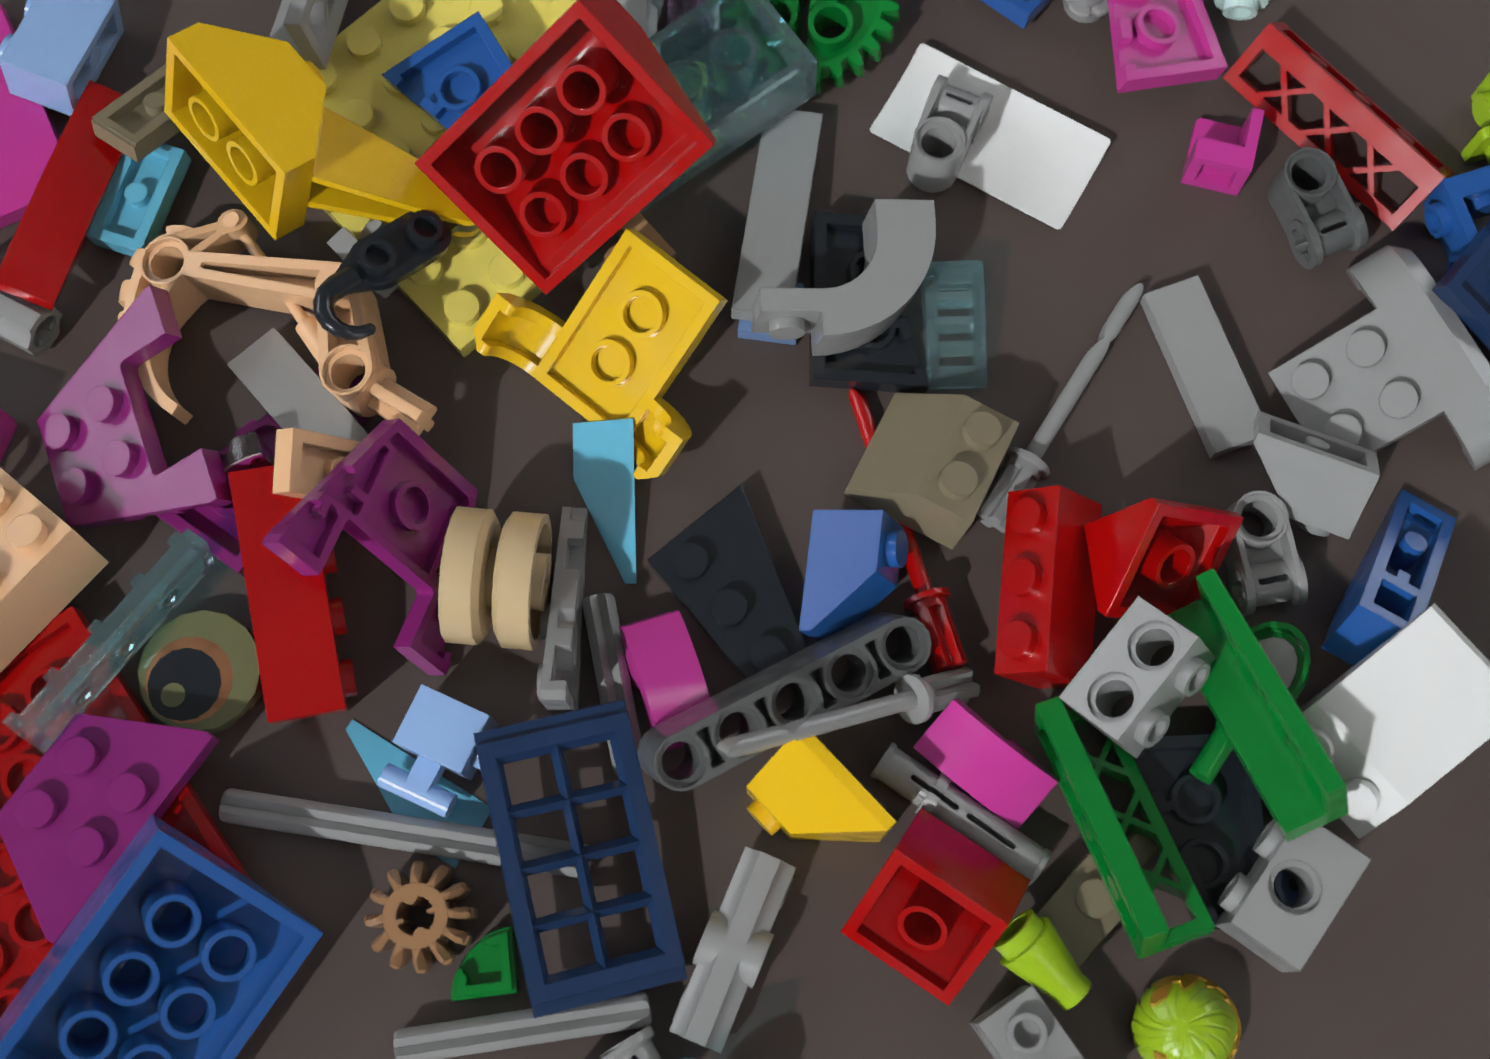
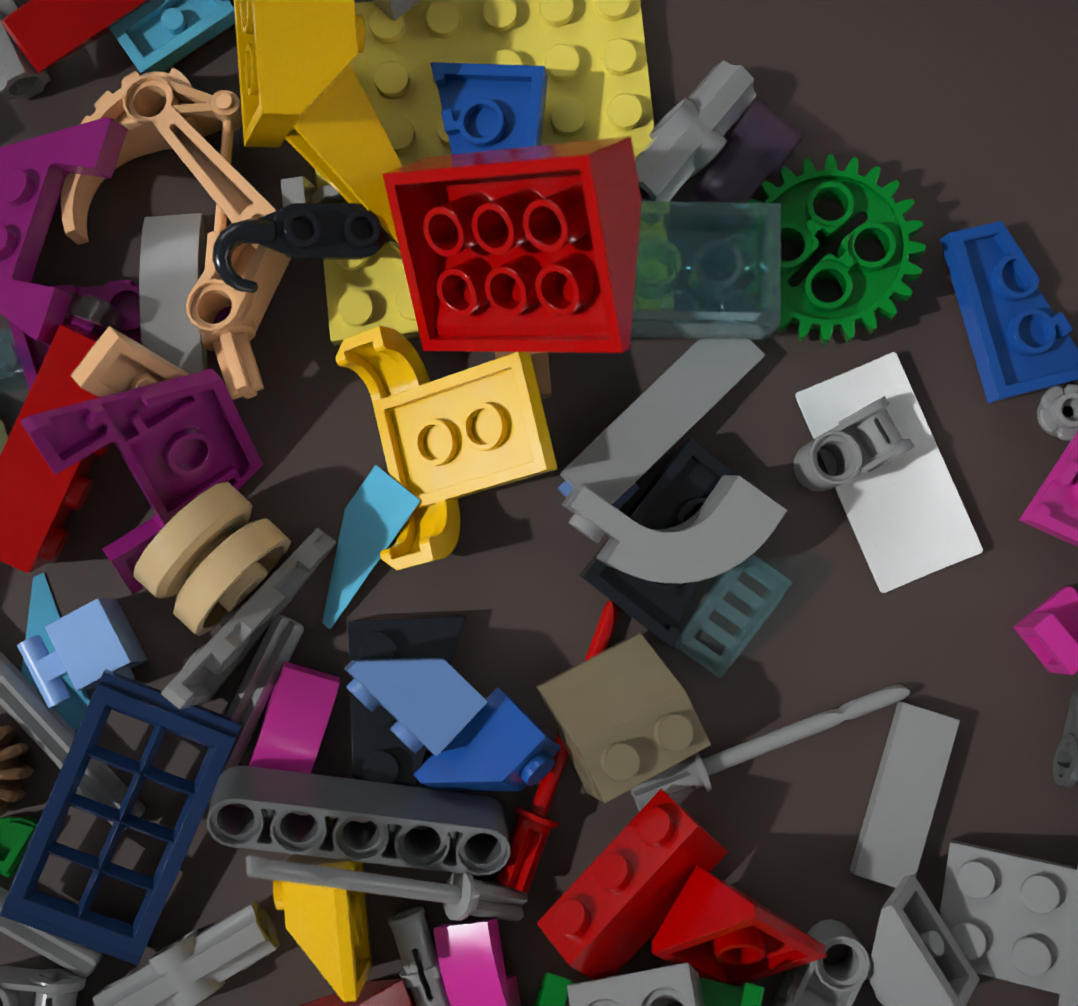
camera: 35 degrees right, 10 degrees up
none -> medium blue slope [344,658,488,756]

